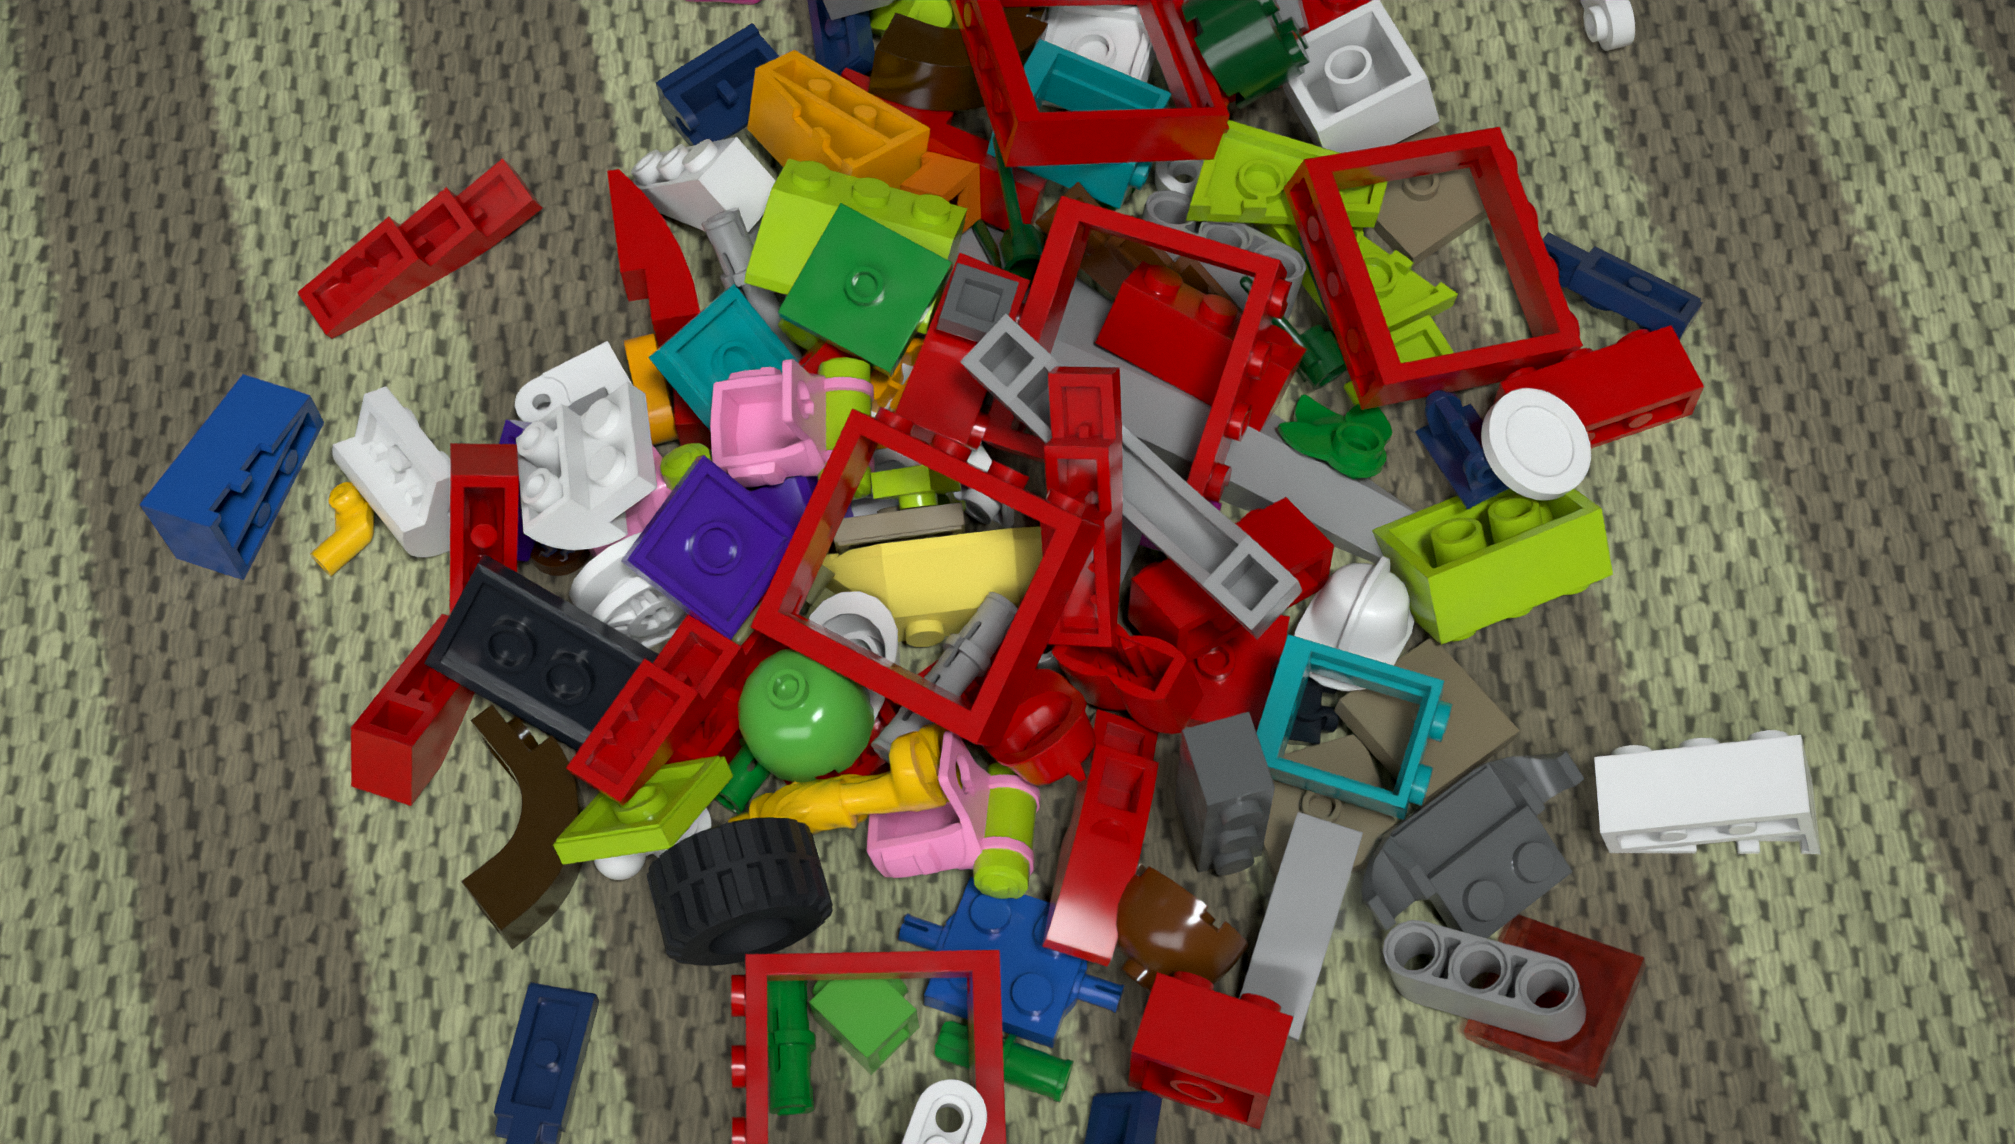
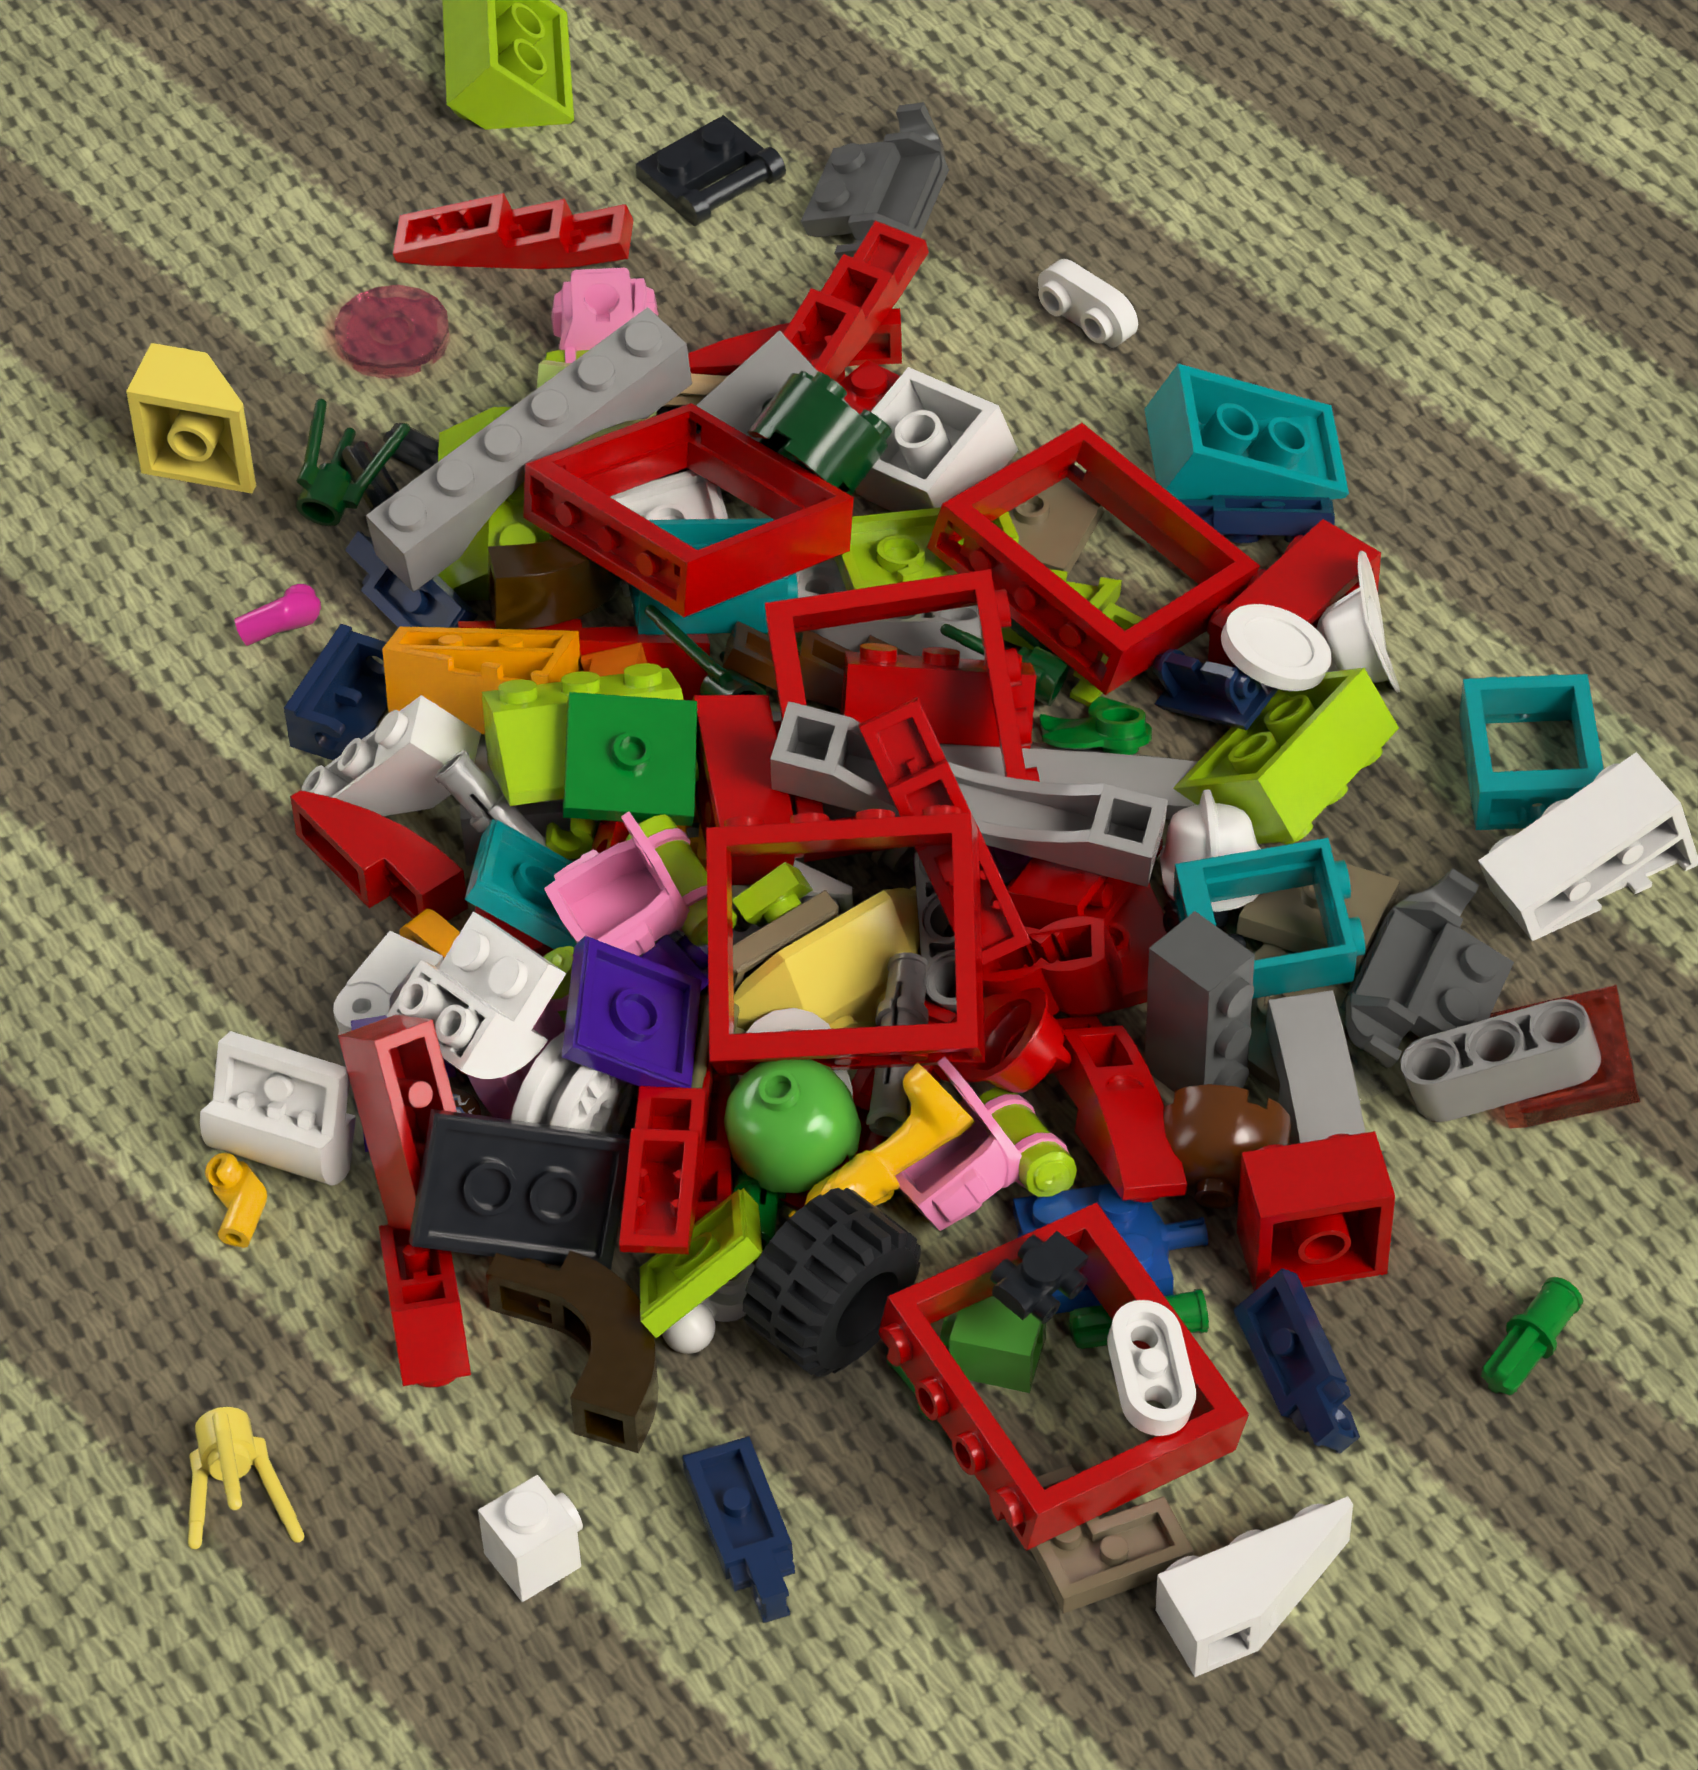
camera: 30 degrees left, 15 degrees down
blue wedge [139,374,324,580] -> none
red slope [297,158,543,339] -> none
dark grey plate [936,263,1019,342] -> none
none -> light yellow plant [188,1407,304,1549]
none -> white brick [478,1475,583,1602]
none -> black piece [990,1231,1089,1324]
none -> teal slope [1144,364,1349,500]
none -> white piece [1317,551,1400,693]
none -> teal window [1459,674,1604,830]

